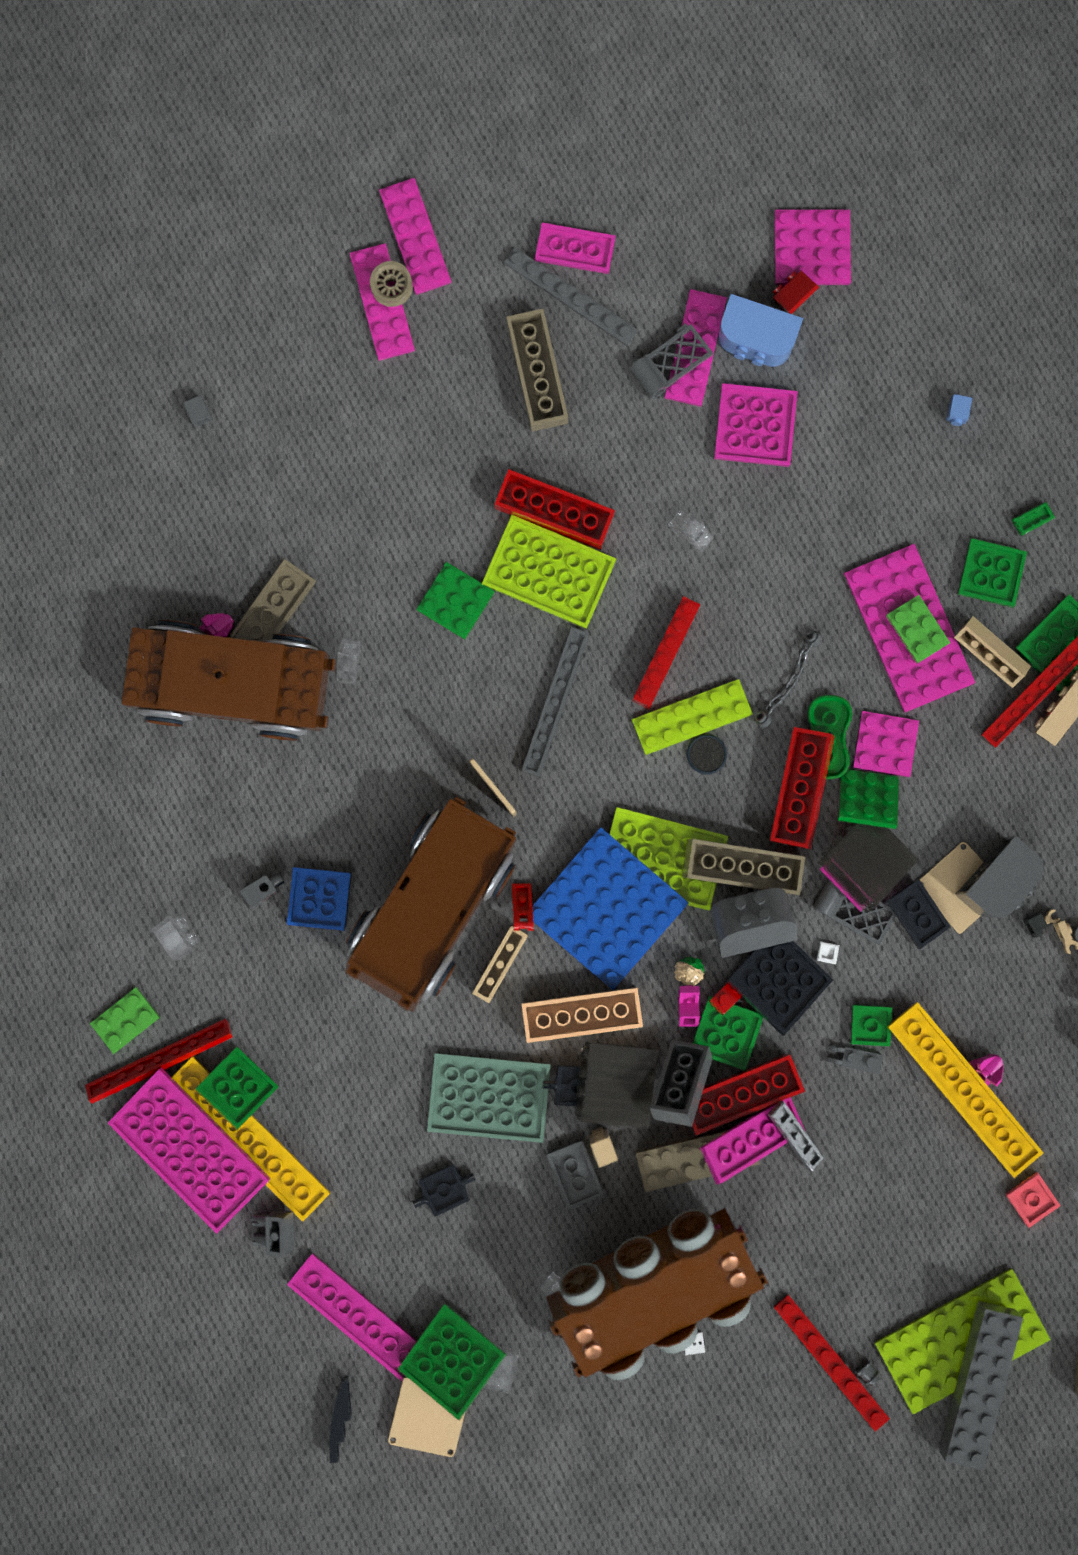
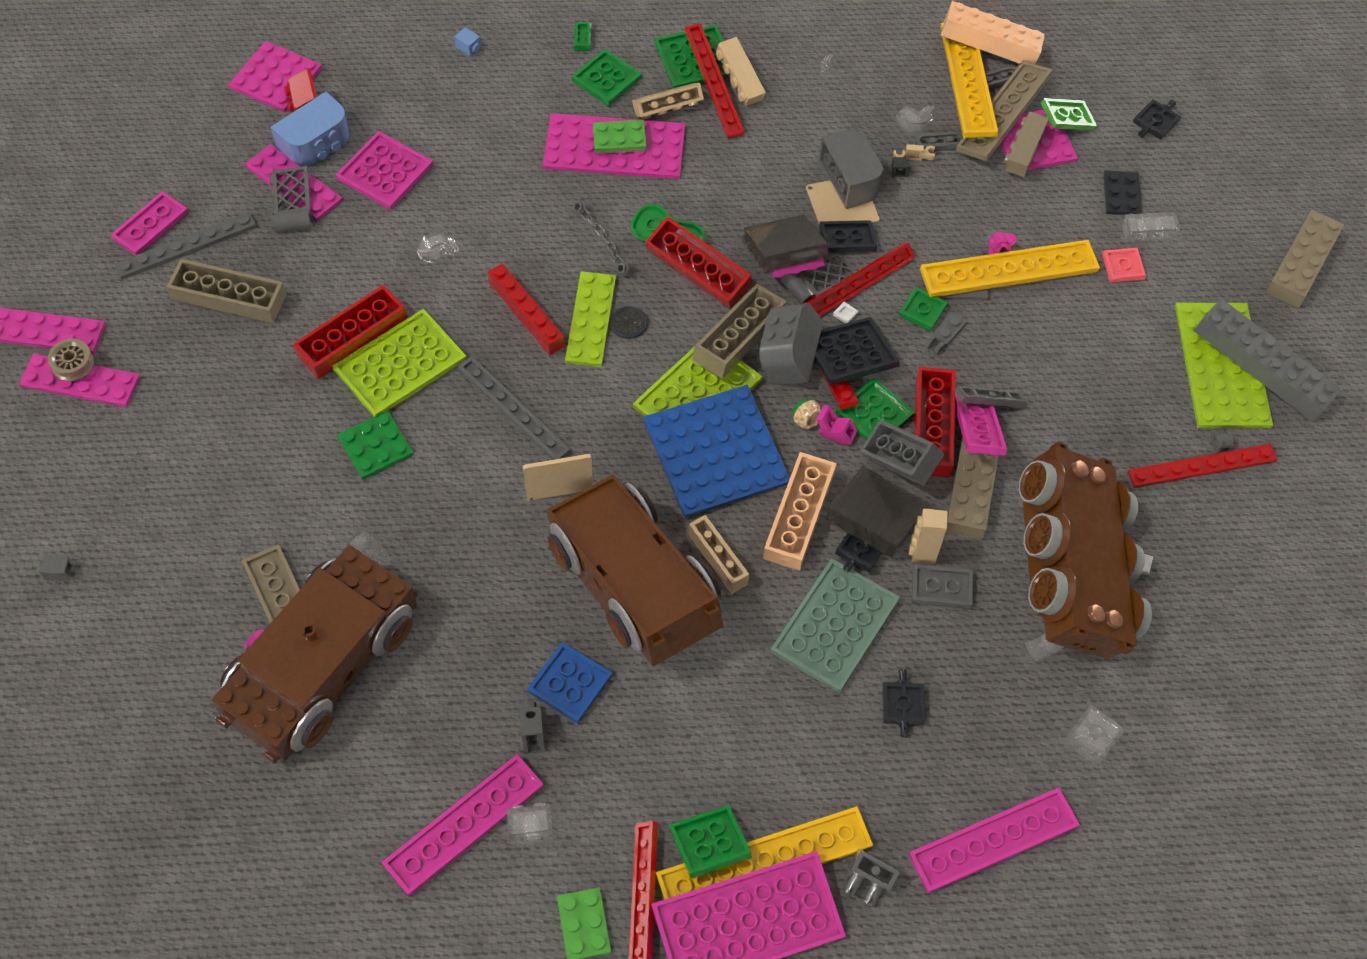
camera: 70 degrees left, 25 degrees down
black slope [329,1376,352,1463] -> none
tan piece [388,1376,465,1457] -> none
green plate [398,1304,507,1420] -> none
red plate [511,884,534,931] -> none
green plate [838,769,899,829] -> none
dark pink plate [853,711,919,777] -> none
none -> dark pink plate [381,754,544,897]
none -> red plate [804,242,915,317]

